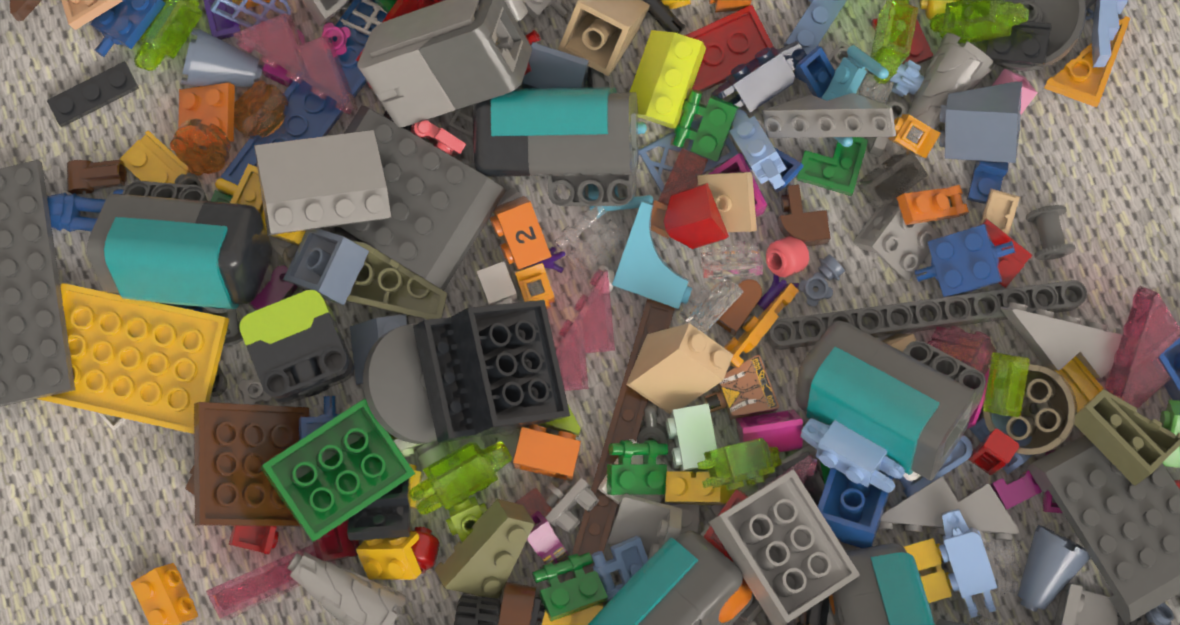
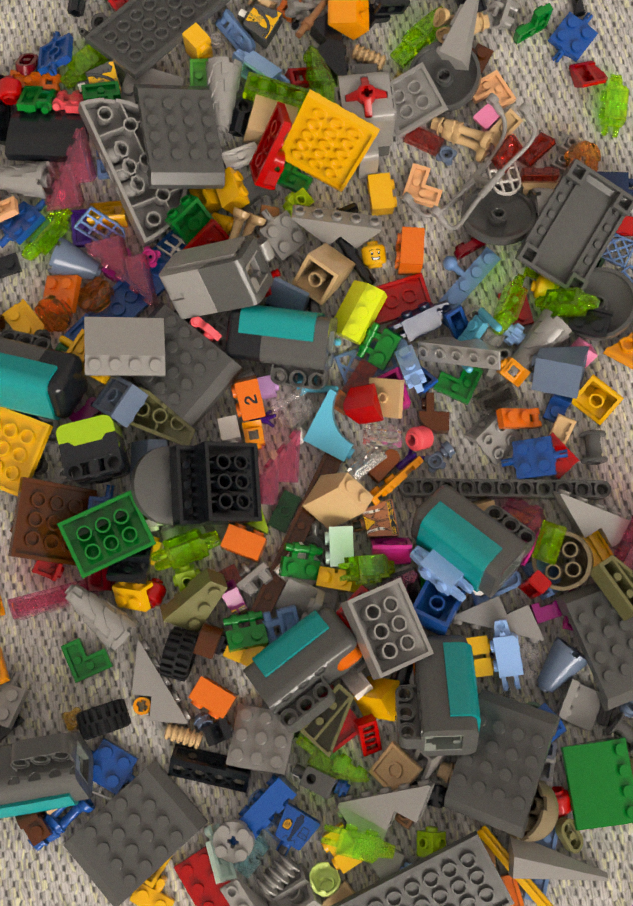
camera: 10 degrees right, 0 degrees up
none -> lavender plate [257,375,280,400]
none -> dark green plate [268,490,302,533]
none -> yellow slope [572,374,624,425]

